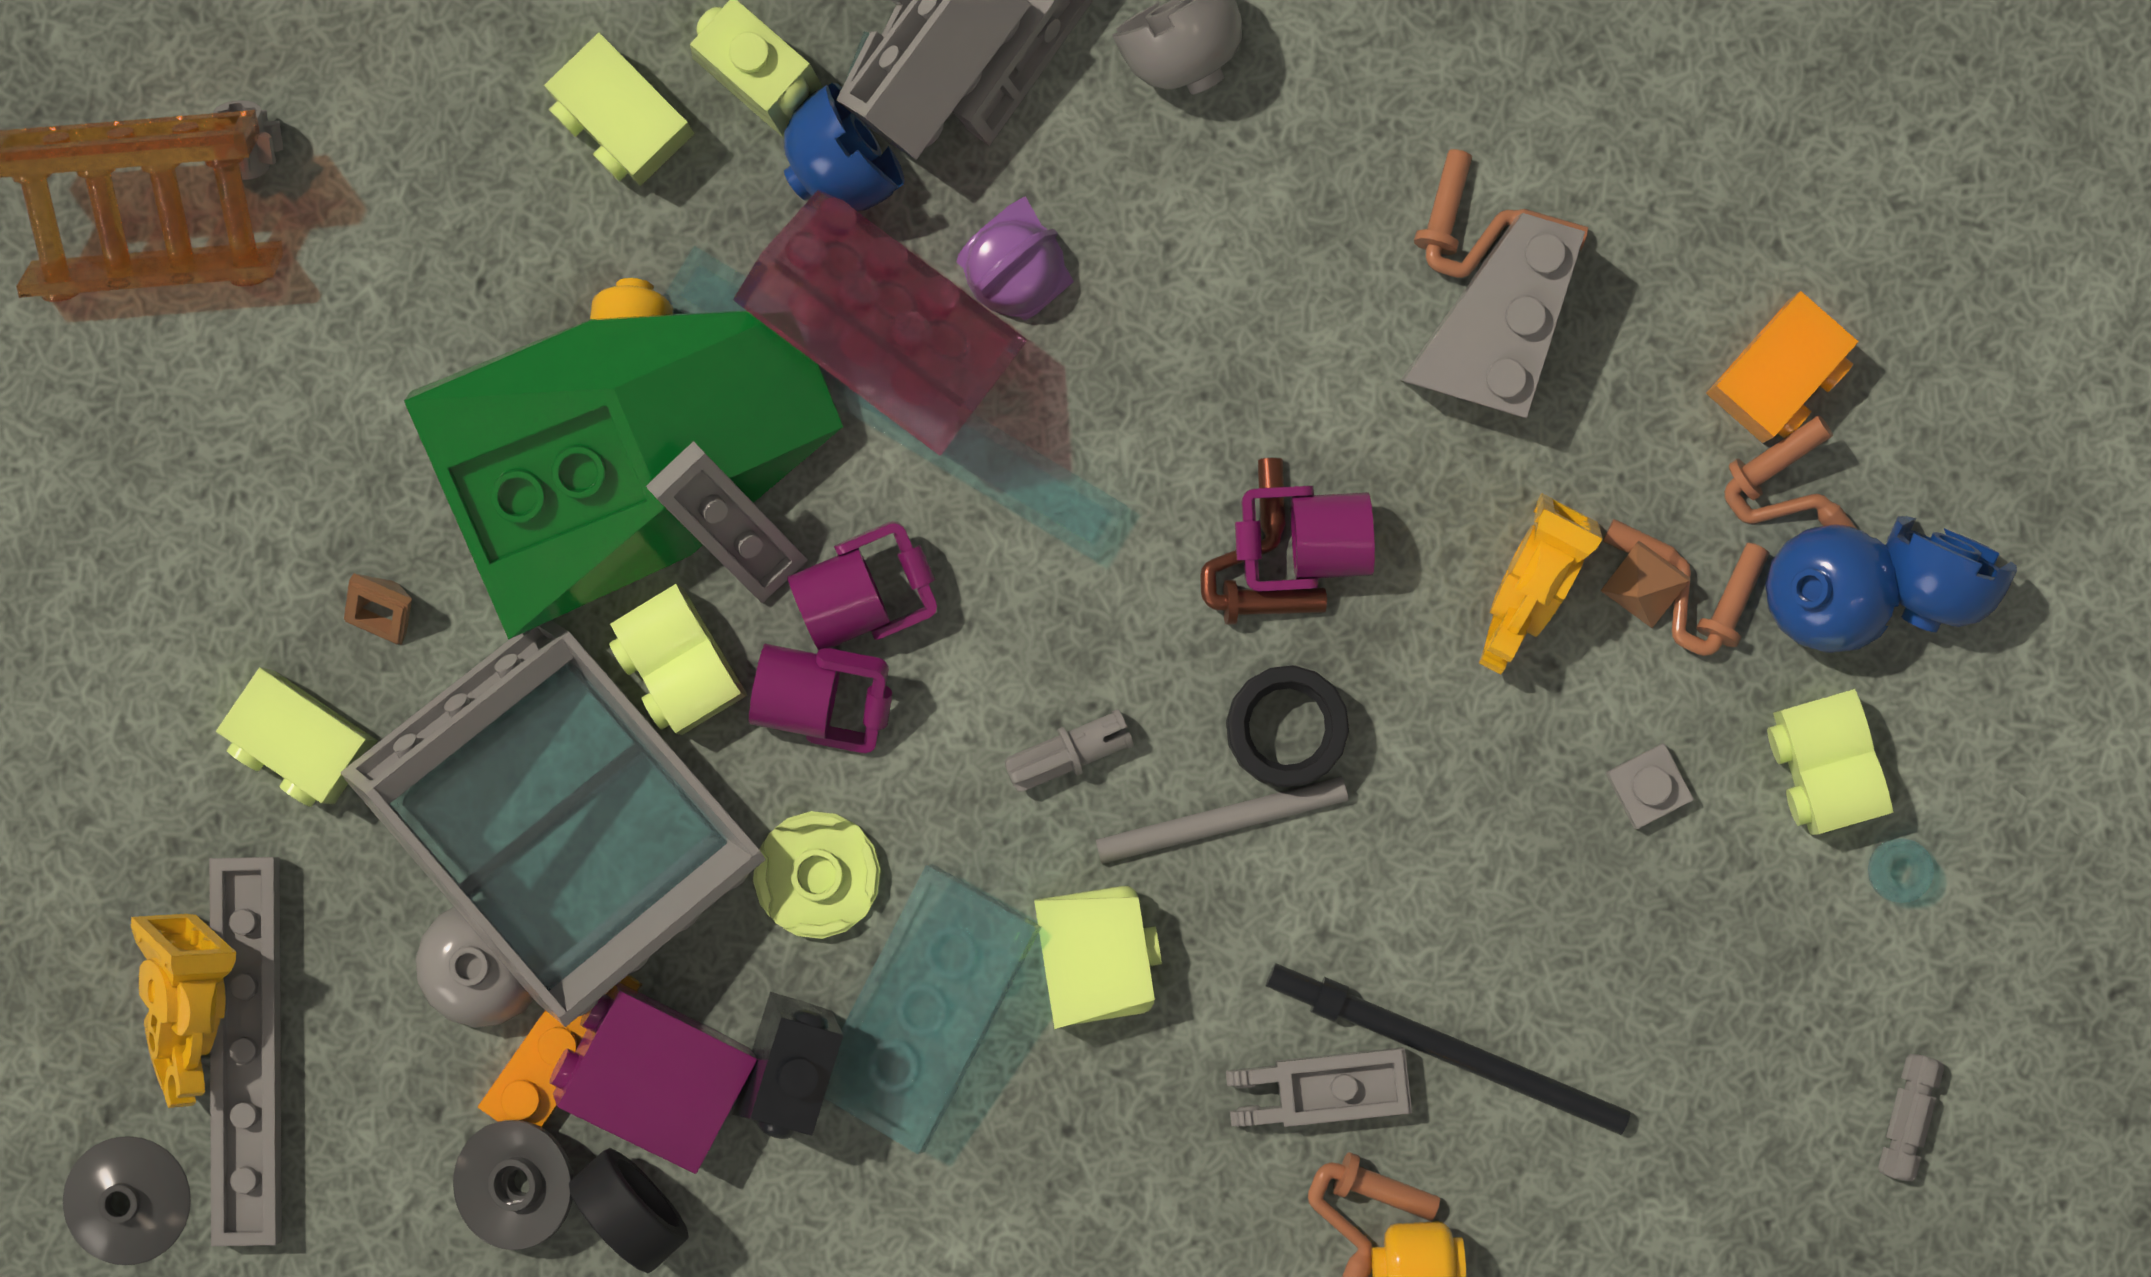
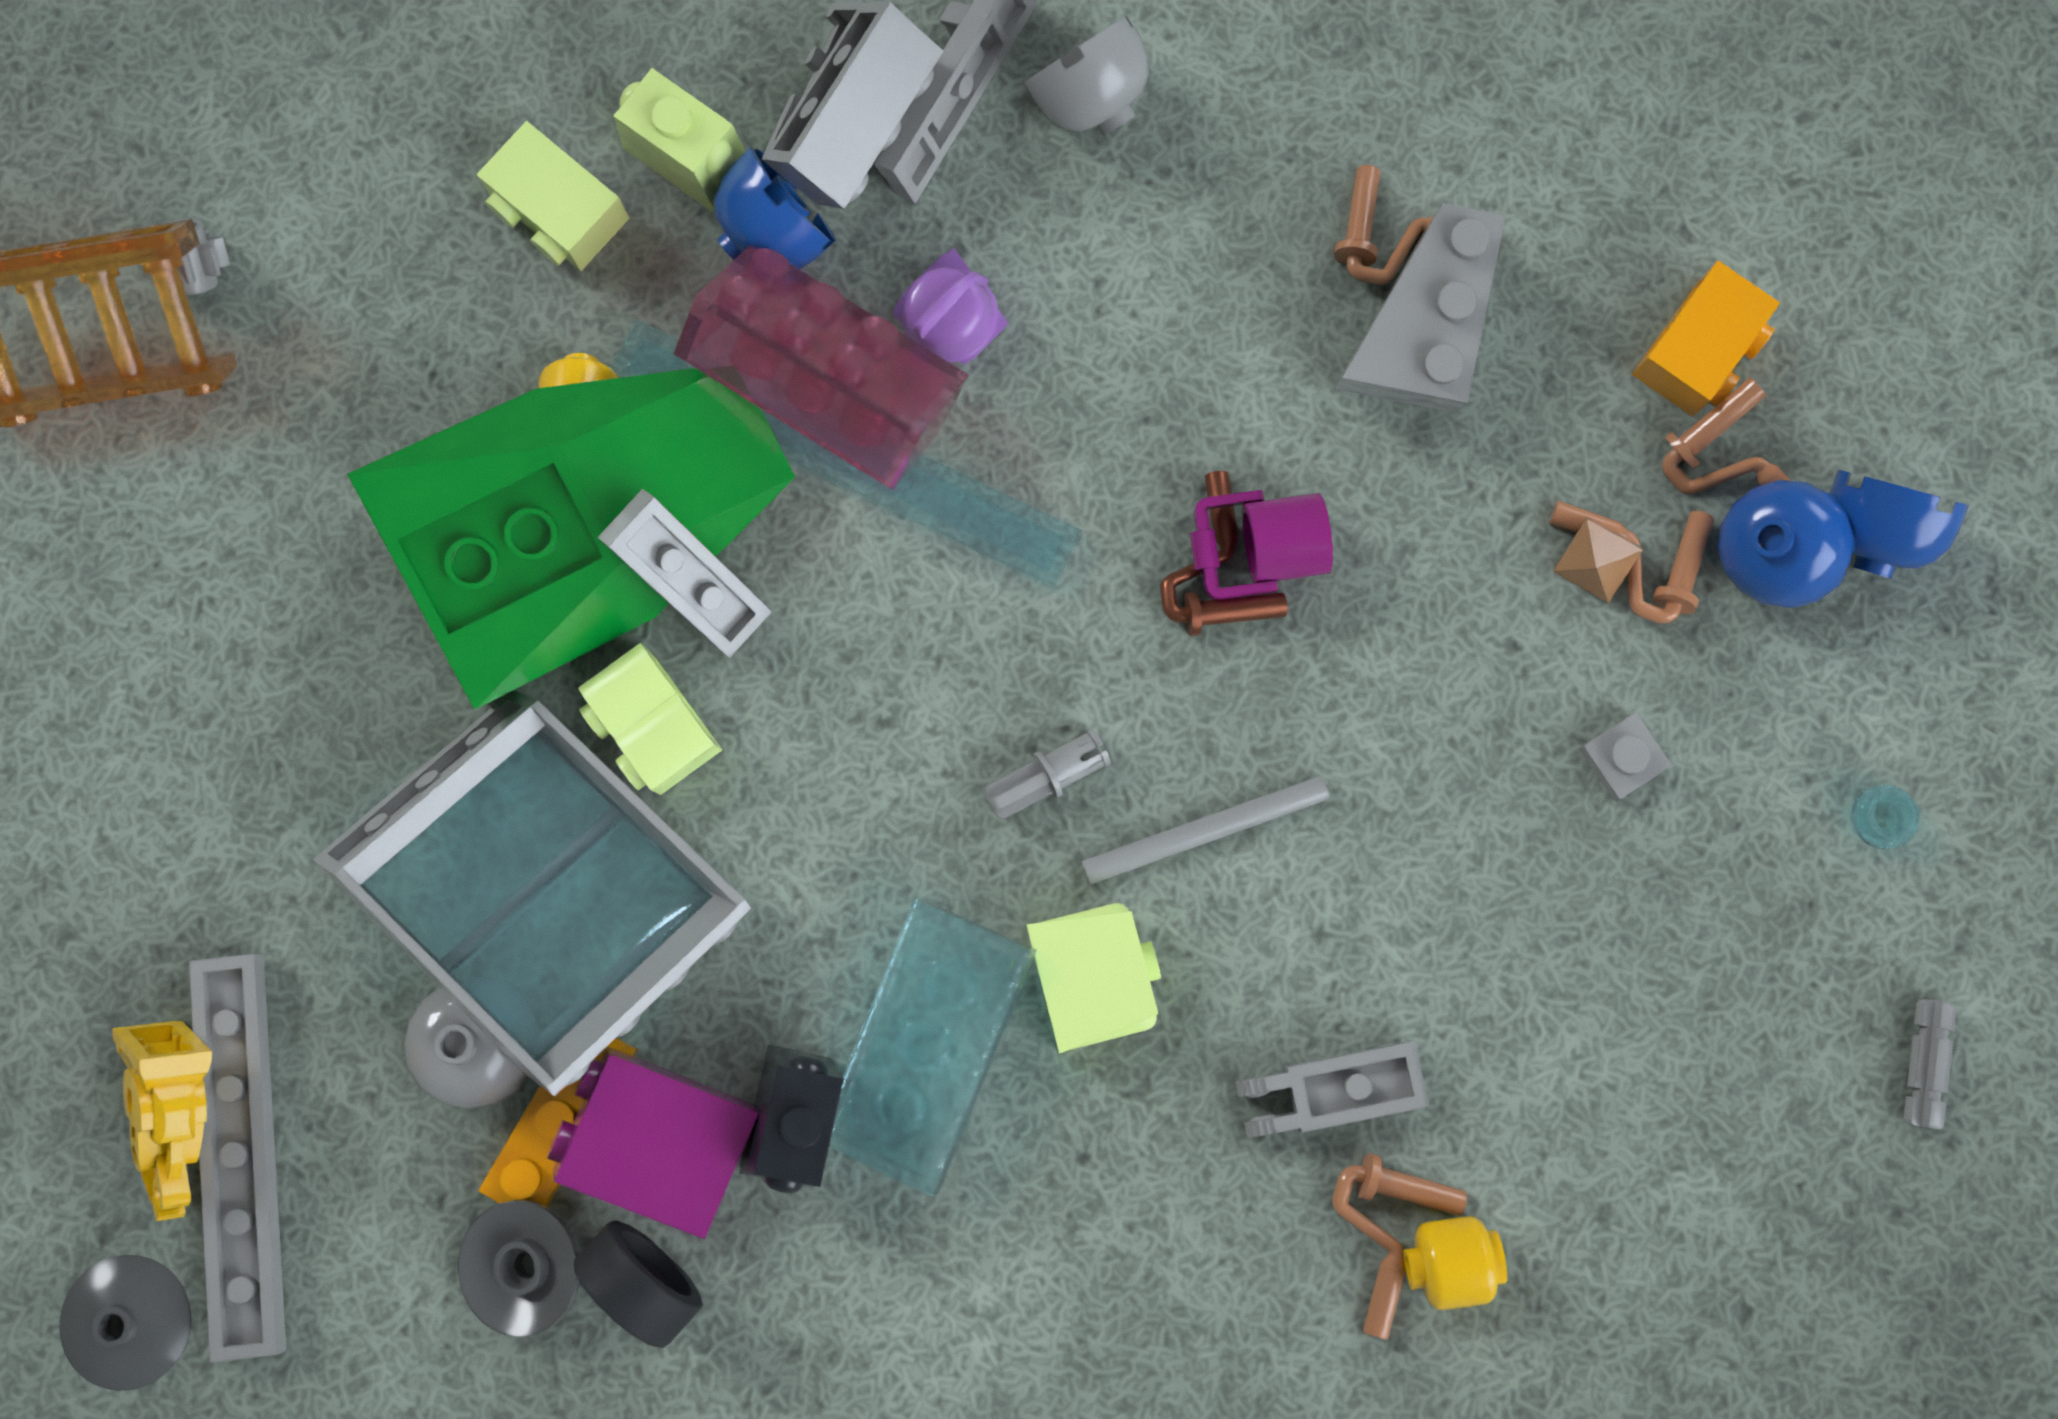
camera: 10 degrees left, 5 degrees down
yellowish green brick [216,667,378,807] -> none
medium nougat slope [344,574,412,645] -> none
magenta piece [749,644,893,753] -> none
yellowish green tile [753,811,881,939] -> none
magenta piece [787,521,937,650] -> none
black tyre [1226,665,1349,787] -> none
black bar [1266,963,1631,1135] -> none
yellow piece [1479,493,1603,675] -> none
yellowish green brick [1767,689,1894,835] -> none

